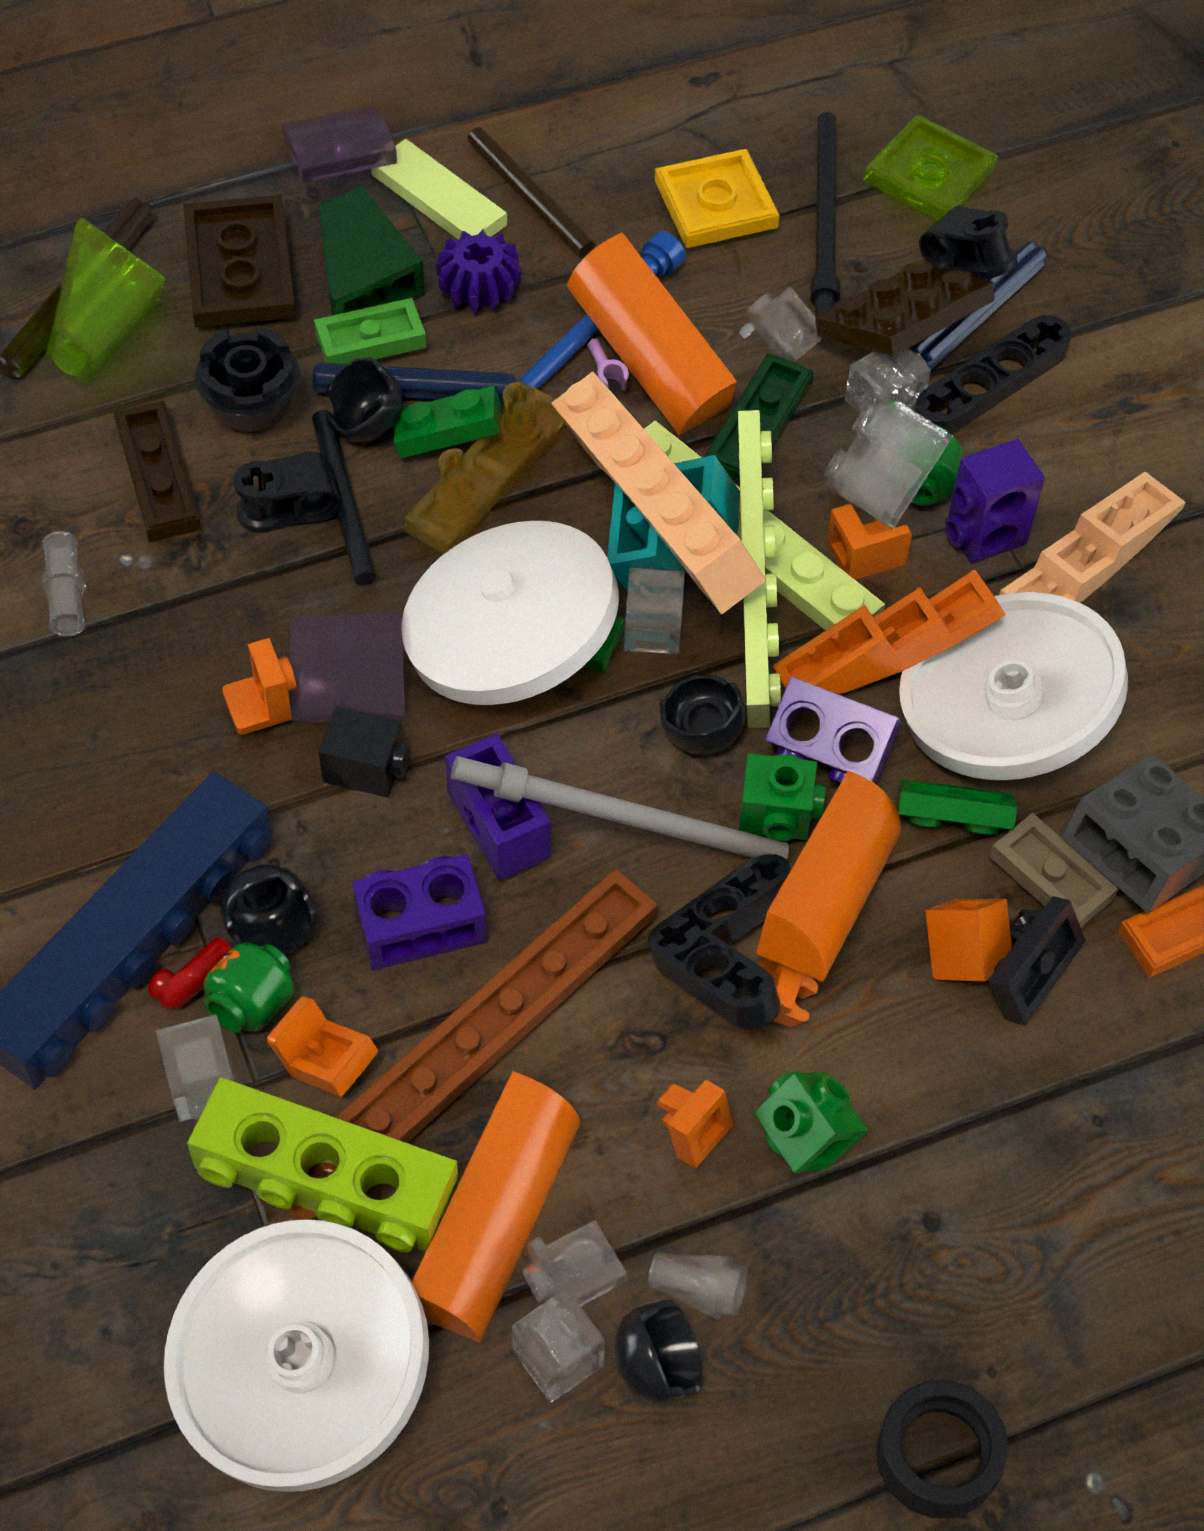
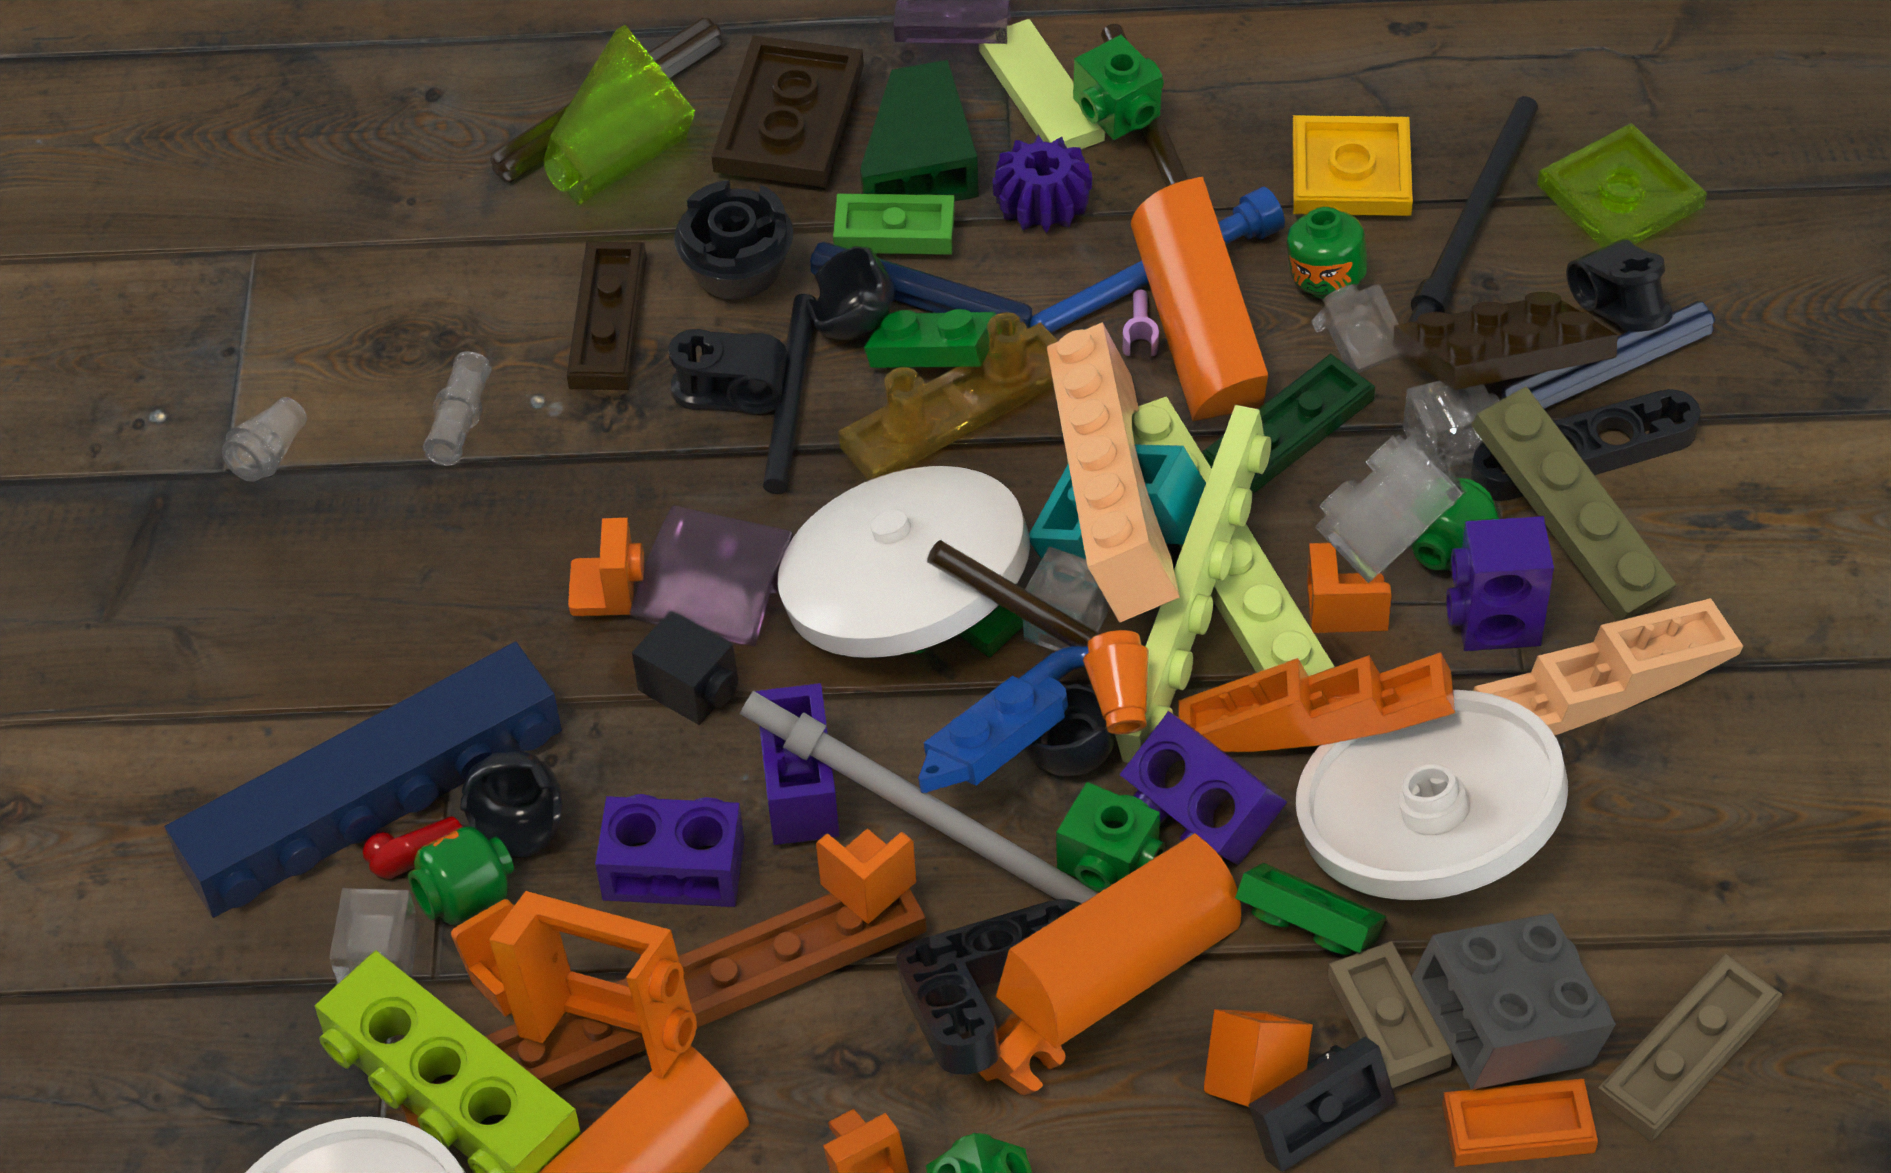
camera: 25 degrees right, 5 degrees down
none -> orange panel [489,891,697,1078]
none -> orange panel [816,828,916,924]
none -> blue plate [918,646,1088,793]
none -> dark brown bar [927,540,1099,647]
none -> green brick [1073,35,1164,140]
none -> orange cone [1083,630,1149,734]
none -> green head [1287,207,1368,299]
none -> olive plate [1471,386,1677,621]

